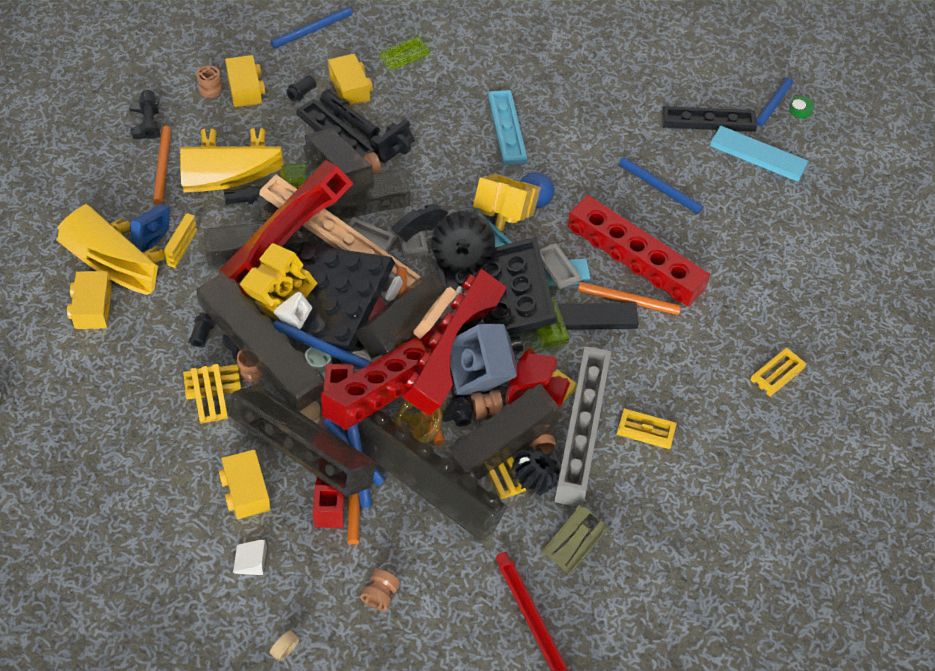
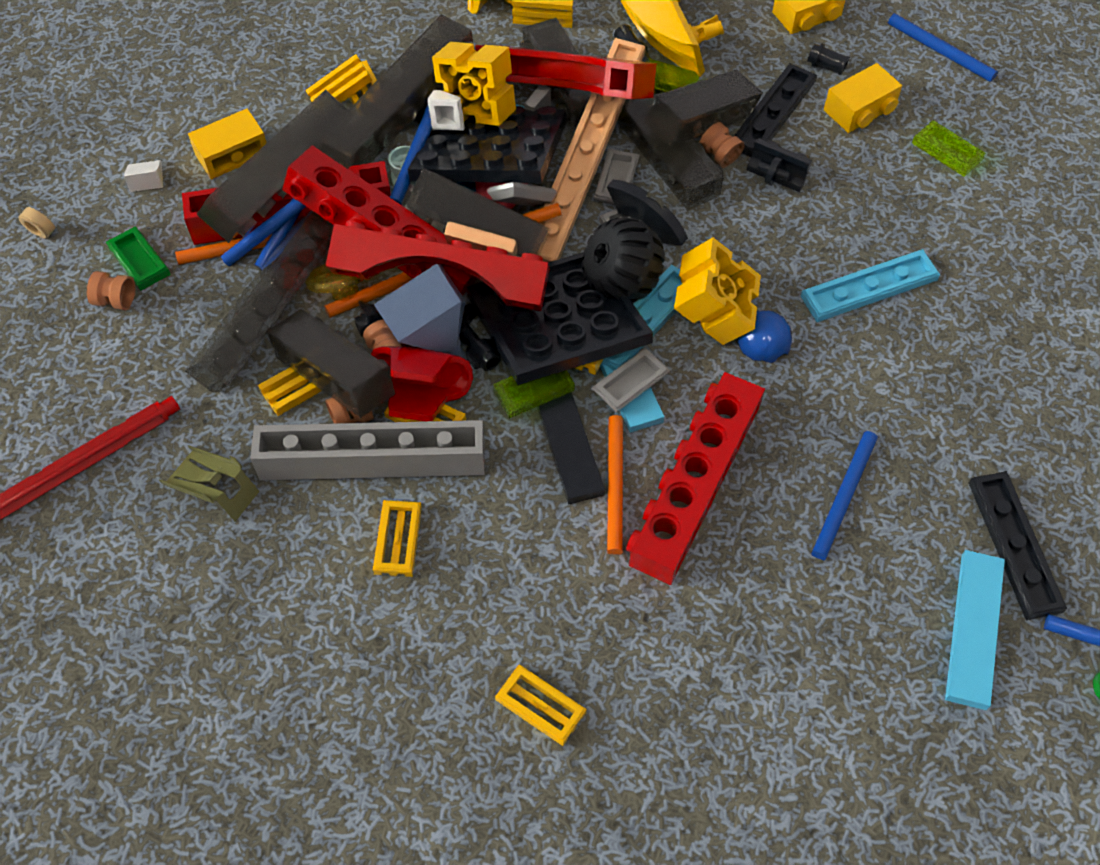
camera: 80 degrees right, 5 degrees up
black pin [320,89,380,140] -> none
black gear [510,446,560,496] -> none
none -> green tile [106,226,171,291]

